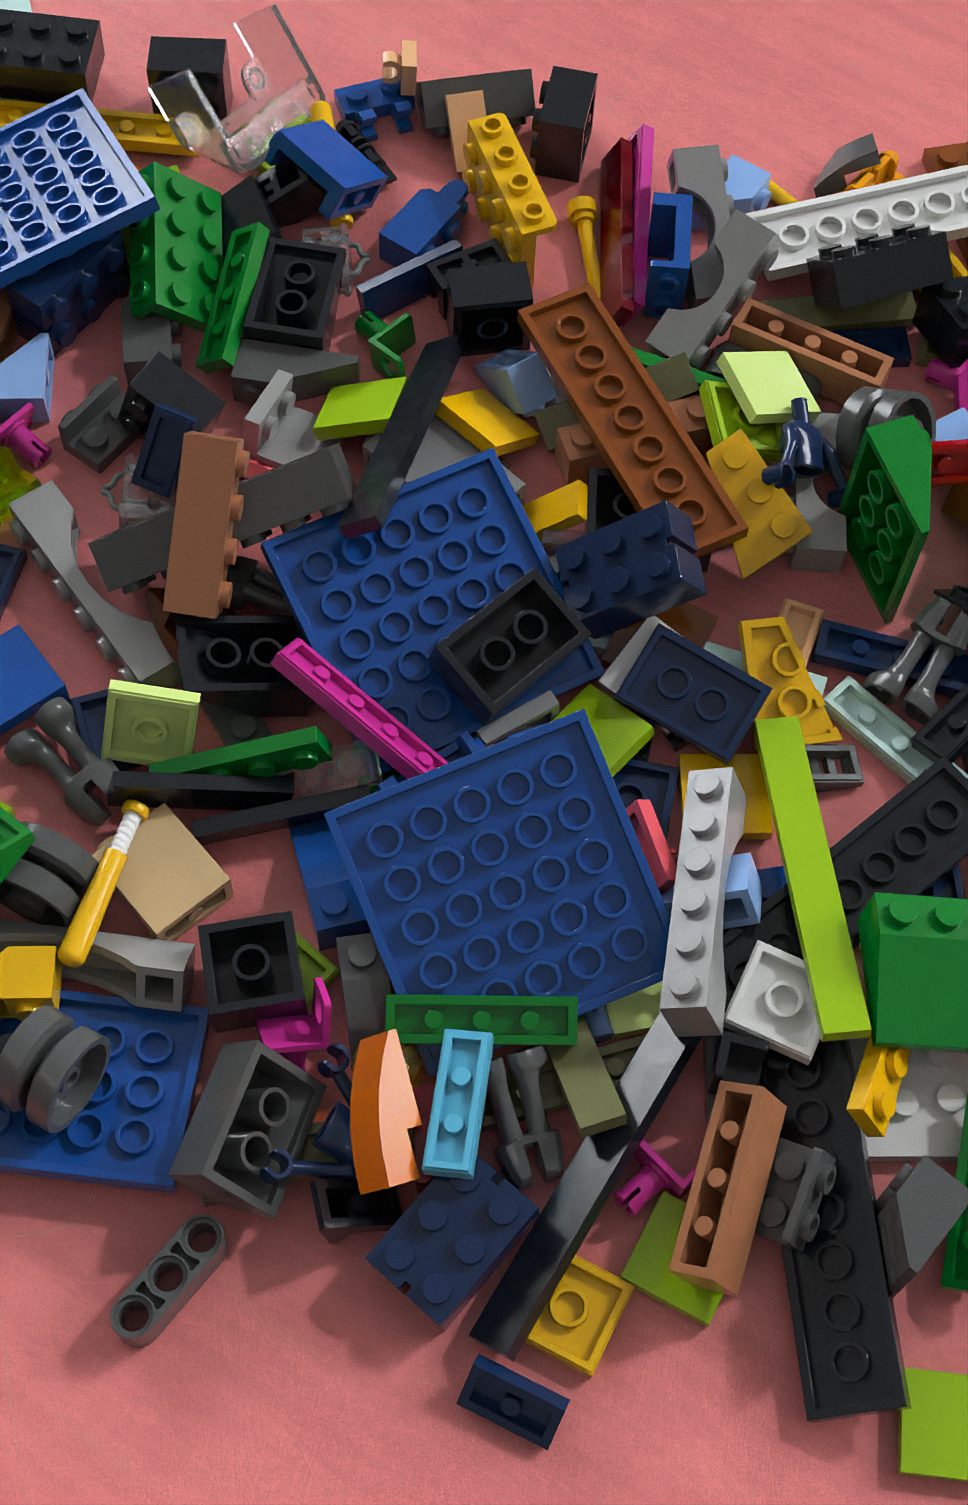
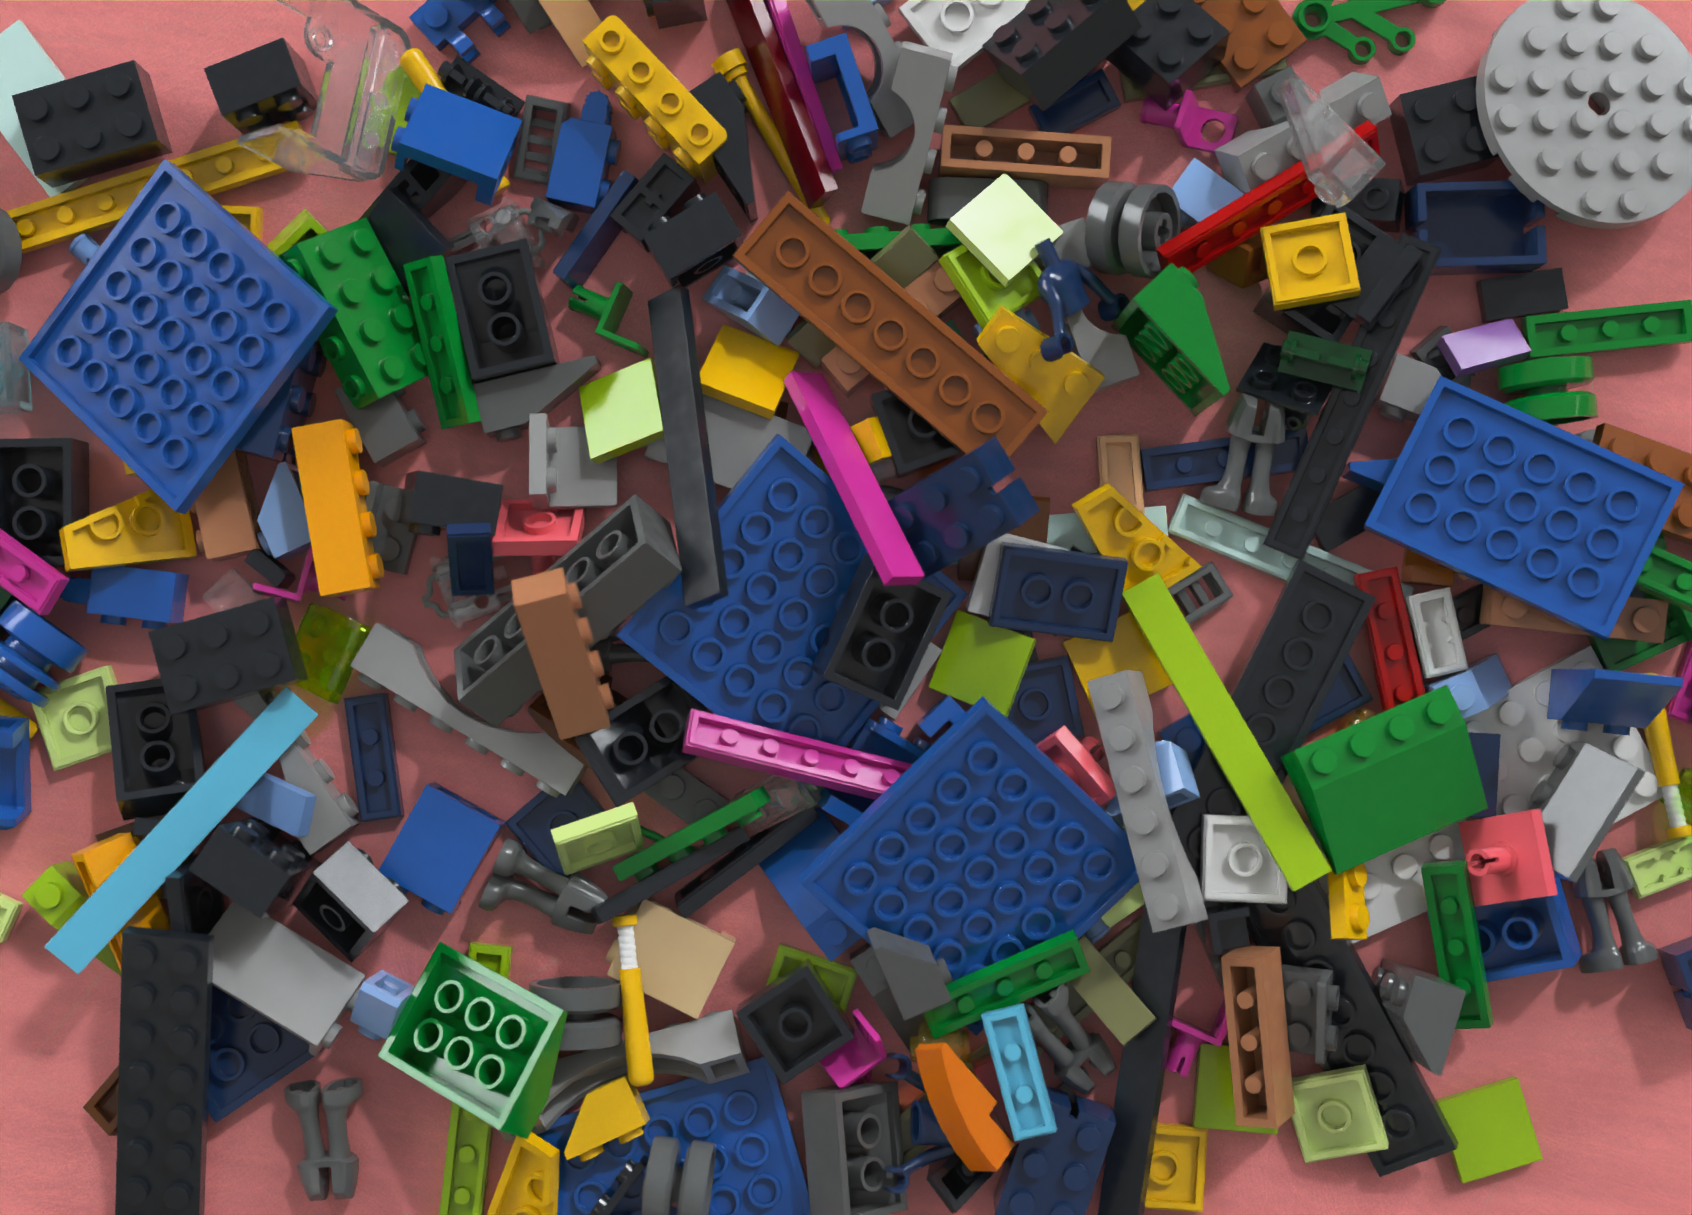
camera: 20 degrees left, 25 degrees up
none -> light orange brick [291,419,384,598]
none -> dark grey slope [513,95,571,185]
none -> dark grey slope [527,197,580,238]
none -> black slope [689,72,758,223]
none -> dark pink tile [783,371,925,586]
none -> dark grey slope [867,927,953,1021]
none -> yellowish green tile [1291,1064,1389,1163]

